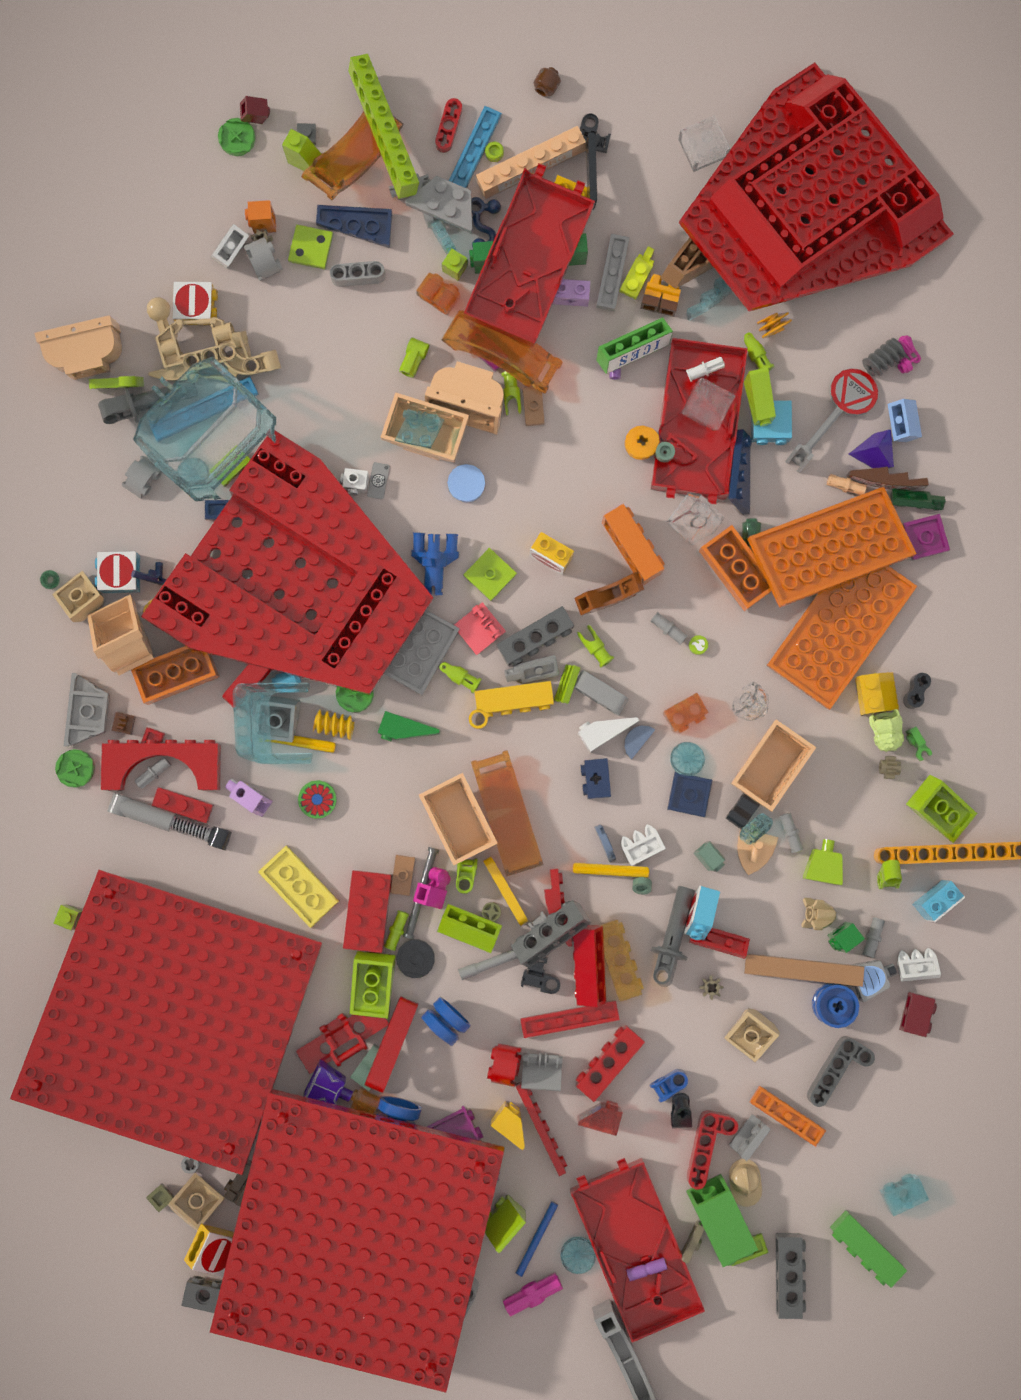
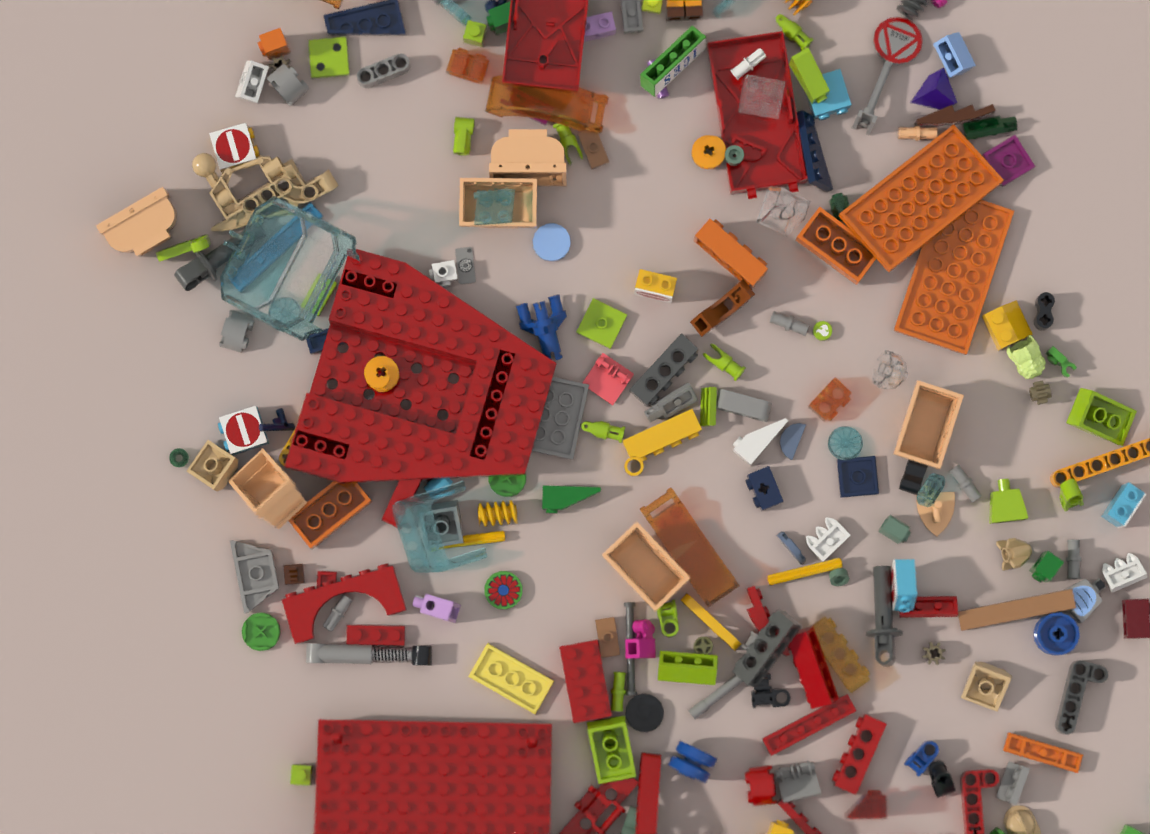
camera: 15 degrees left, 0 degrees up
none -> light orange piece [364,356,399,392]

